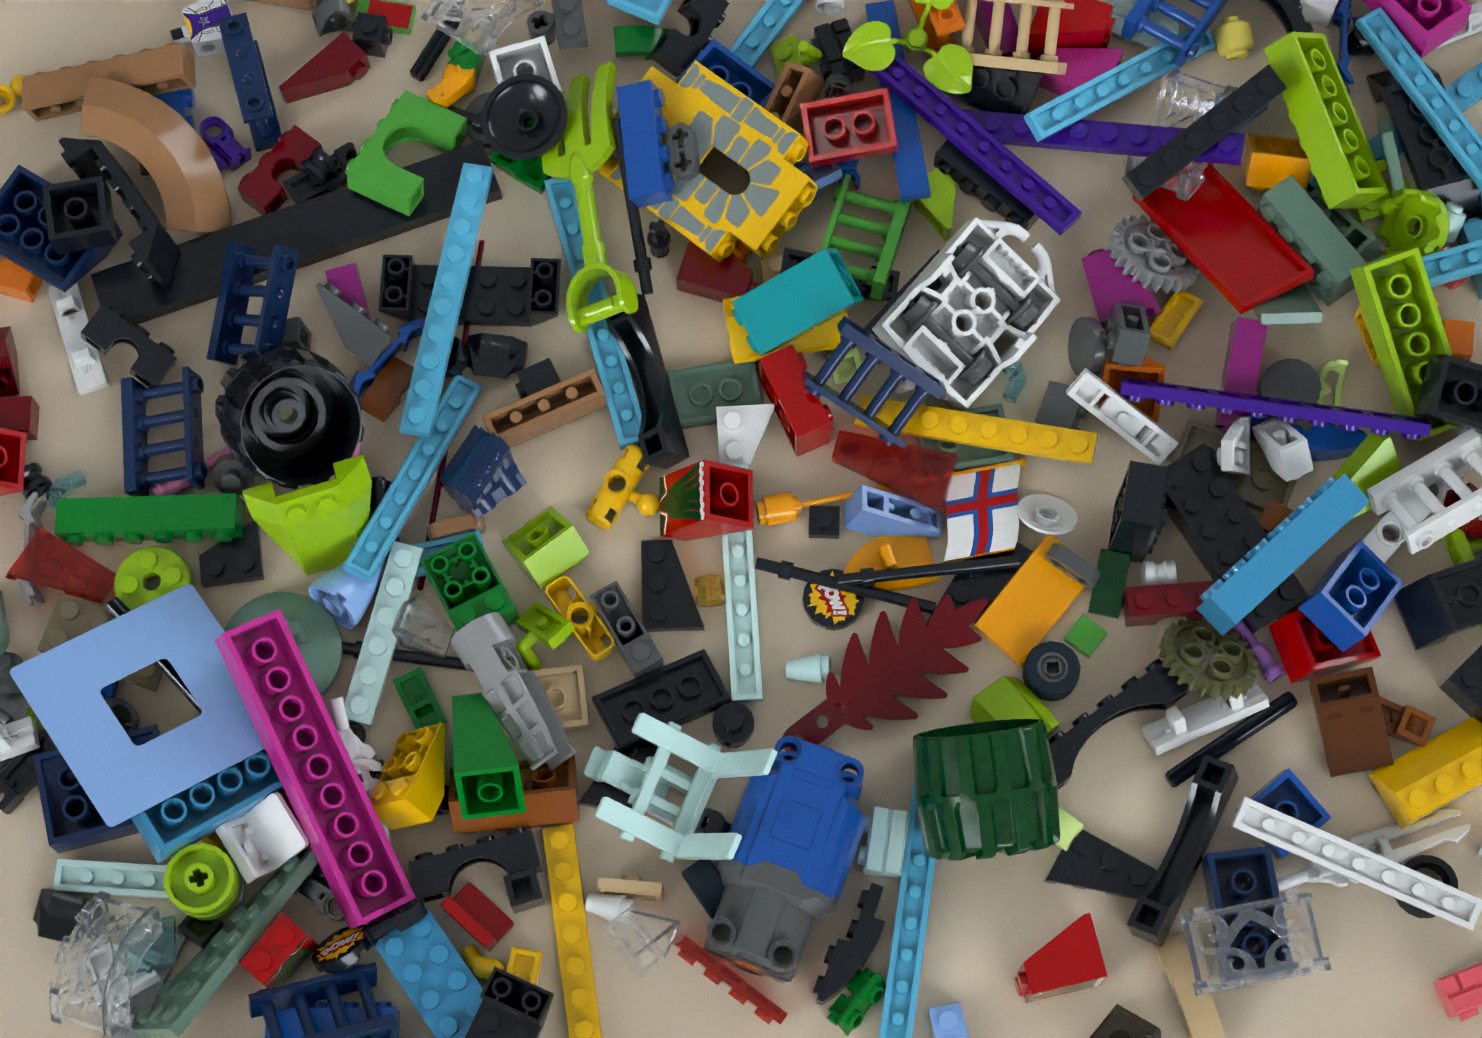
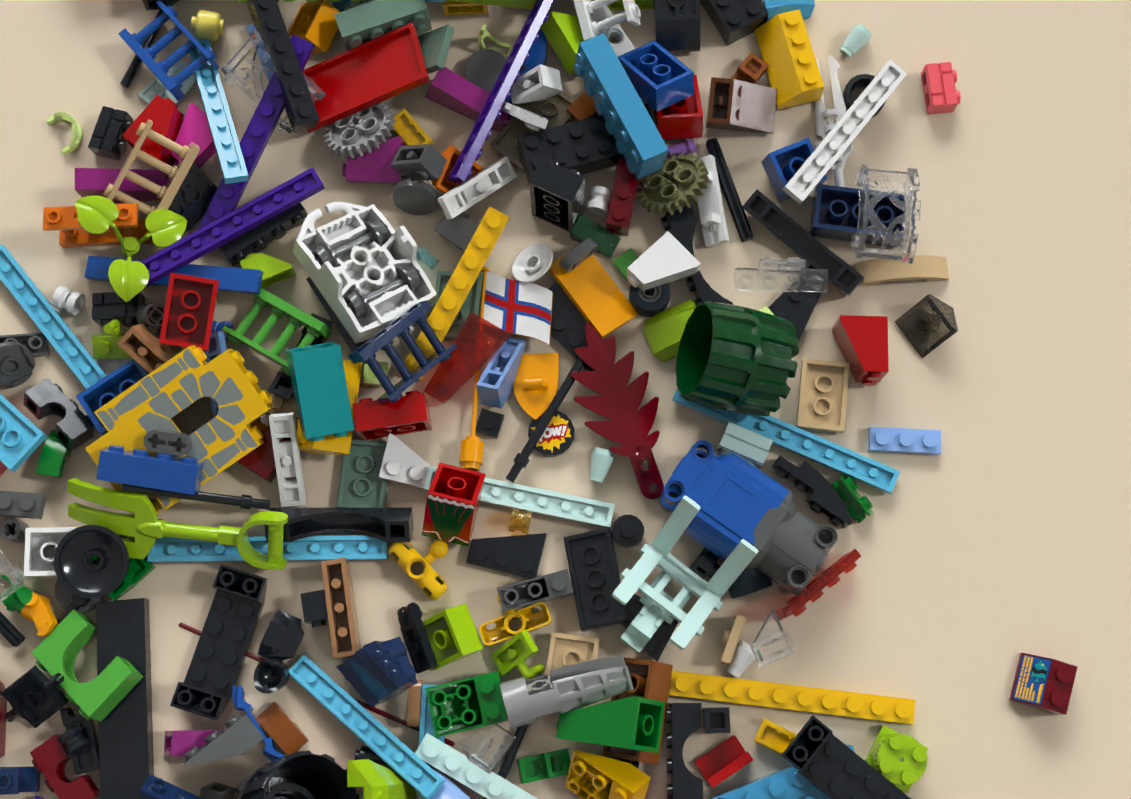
camera: 75 degrees left, 5 degrees up
medium azure plate [399,162,493,438] -> none
yellow arm [461,945,506,980] -> none
black axle [647,219,671,258] -> none
black bar [836,555,1021,587] -> none
none -> black plate [1,665,69,728]
none -> white hinge [269,412,306,507]
none -> black hinge [397,602,438,674]
none -> white slope [627,231,701,291]
none -> clear bracket [734,257,828,293]
none -> tan plate [796,358,850,433]

